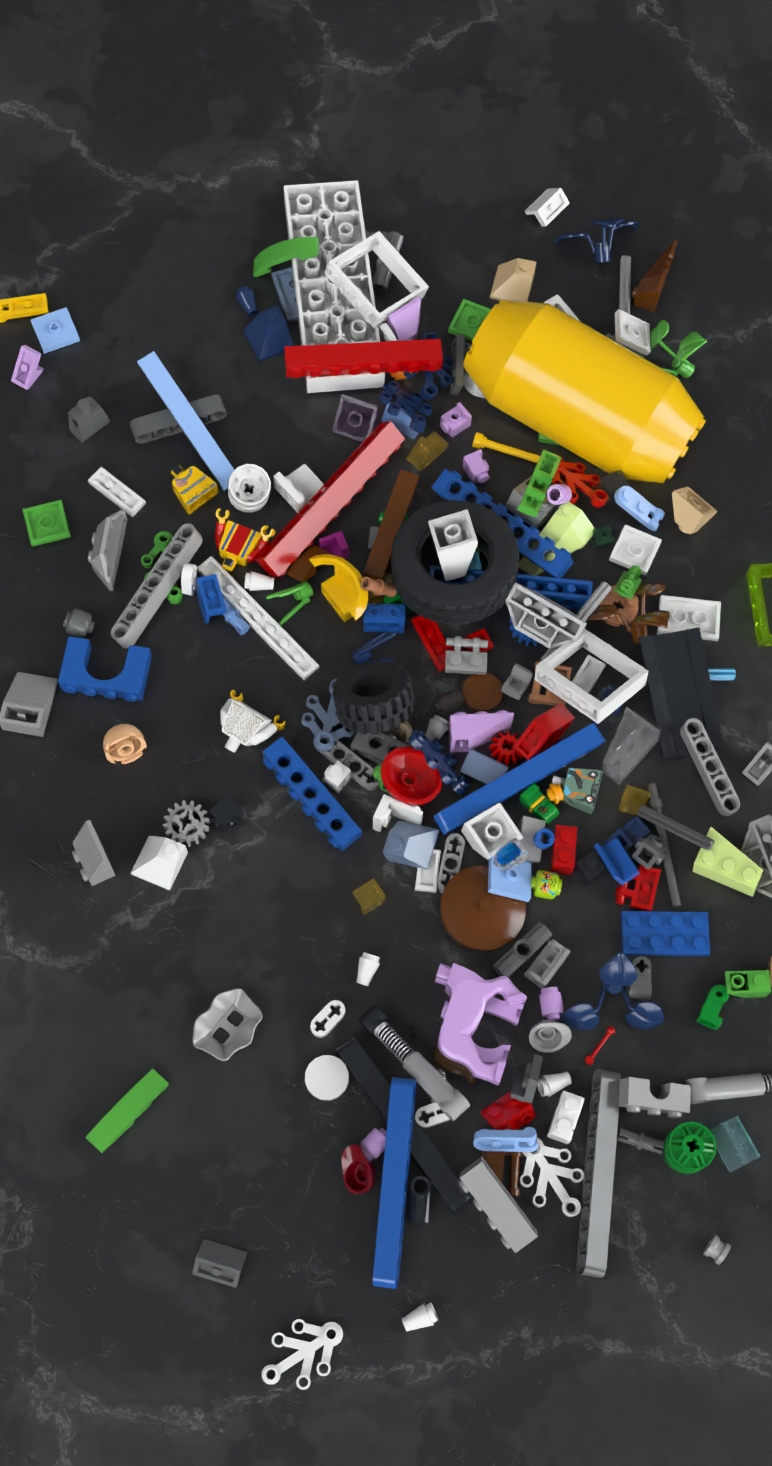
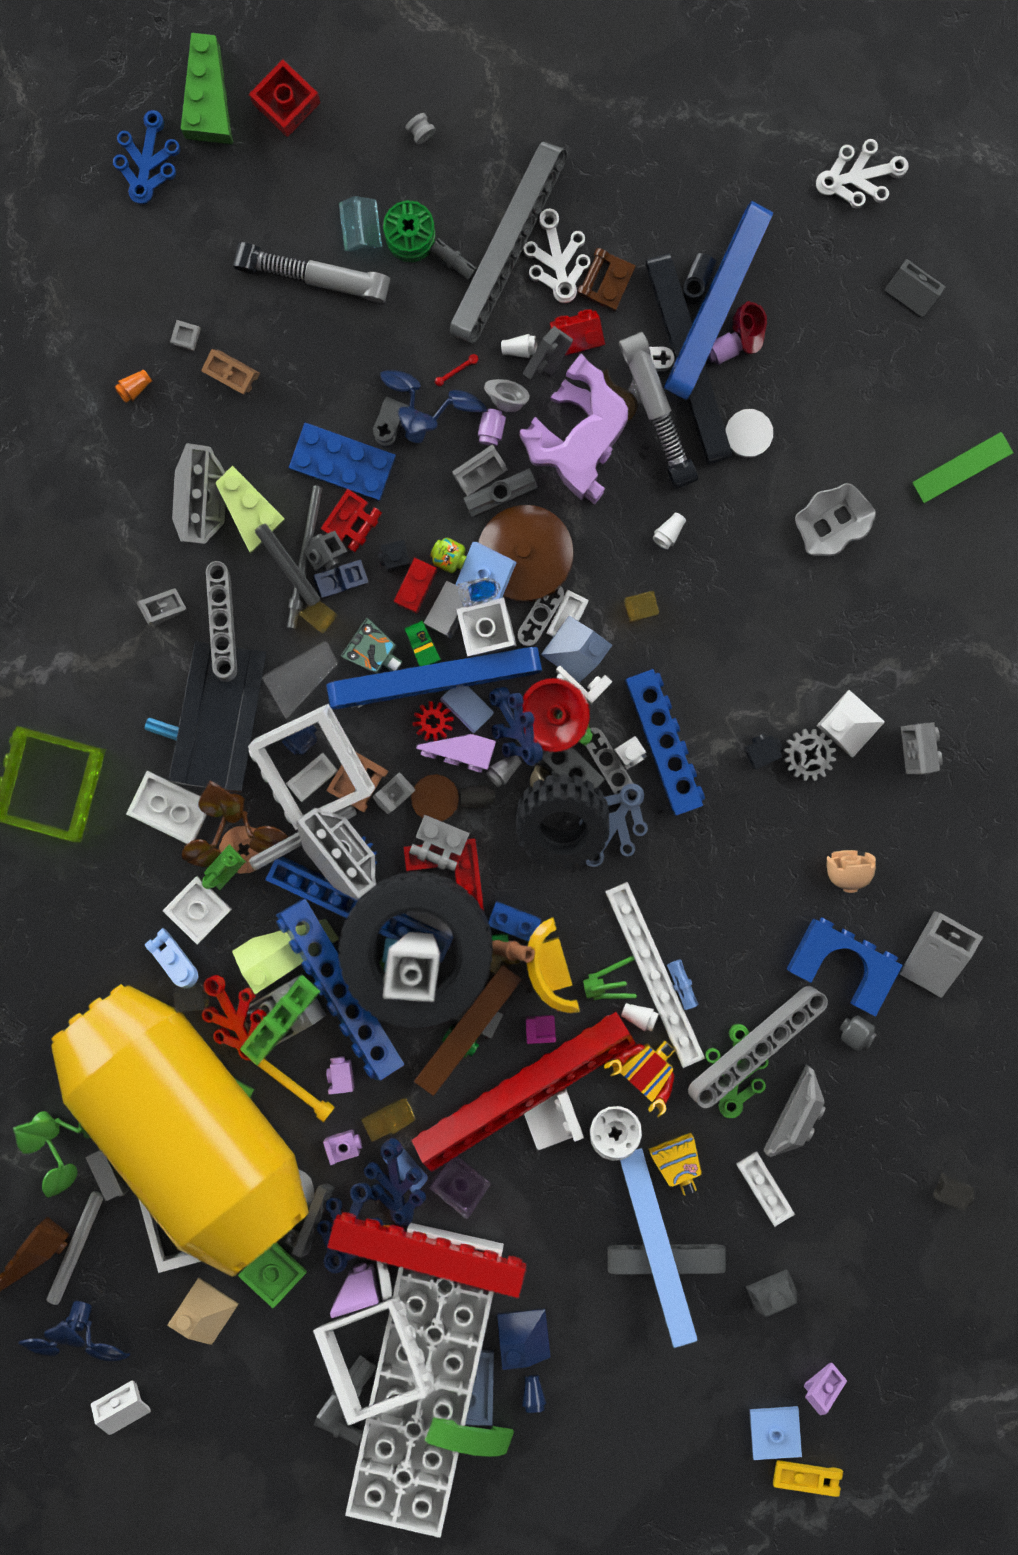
camera: 165 degrees left, 20 degrees up
bright green plate [22,500,71,547] -> none
white beam [181,563,197,596] -> none
blue panel [195,574,226,624] -> none
white torso [220,690,286,752] -> none
reddish brown slope [288,545,329,583] -> none
white beam [310,1000,345,1038] -> none
dark blue plant [351,632,396,665] -> none
white cone [402,1303,438,1332] -> none
light grey brick [459,1156,538,1253] -> none
light blue plate [473,1127,538,1152] -> none
red window [514,704,575,760] -> none
blue bush [533,828,555,850] -> none
lavender brick [547,484,572,505] -> none
light orange plate [547,783,564,804] -> none
white brick [547,1091,585,1145] -> none
clear green plate [592,525,615,546] -> none
blue panel [594,837,640,885] -> none
white tile [615,309,651,356] -> none
light grey arch [619,1077,691,1118] -> none
tan slope [672,486,717,534] -> none
green leg [696,985,729,1031] -> none
bright green slope [724,970,771,998] -> none

